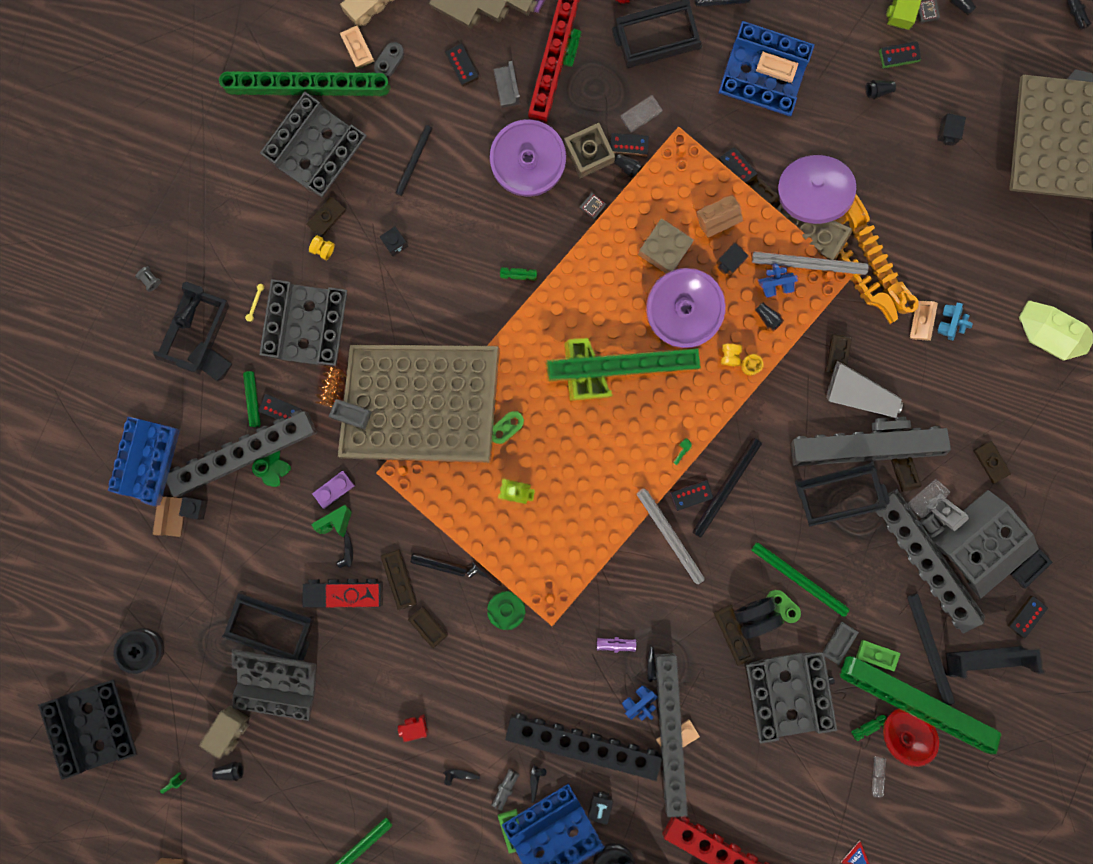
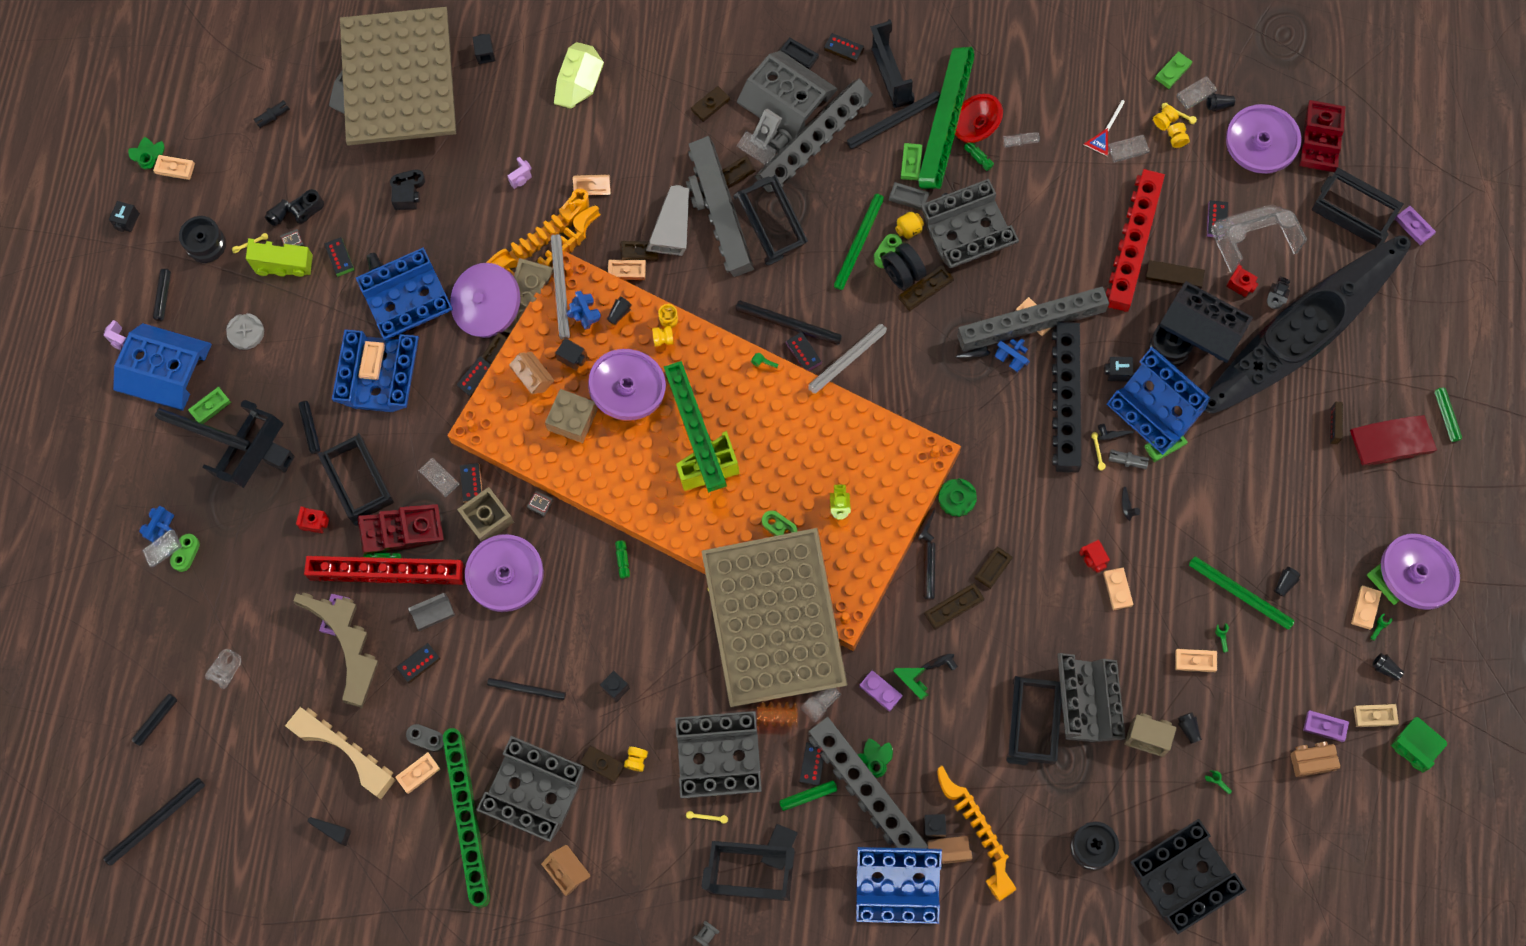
camera: 95 degrees left, 15 degrees down
black cone [173,296,201,329] -> none
brick [303,578,383,607] -> none
dark grey tile [329,399,372,430] -> none
medium lavender pin [597,637,636,653] -> none
black cone [614,154,643,178] -> none
dark azure hips [938,303,973,341] -> none
none -> black piece [287,189,324,224]
none -> blue slope [356,247,453,341]
none -> dark red slope [358,504,444,555]
none -> black beam [390,169,425,189]
none -> lavender bracket [507,157,532,189]
none -> medium nougat panel [541,845,590,896]
none -> light nougat plate [608,260,646,280]
none -> clear piece [801,688,841,723]
none -> yellow head [895,212,924,239]
none -> light orange piece [937,766,1016,902]
none -> light yellow hinge [1091,432,1106,471]
none -> light nougat plate [1103,567,1133,610]
none -> light nougat plate [1175,649,1217,672]
none -> green hand [1215,623,1229,653]

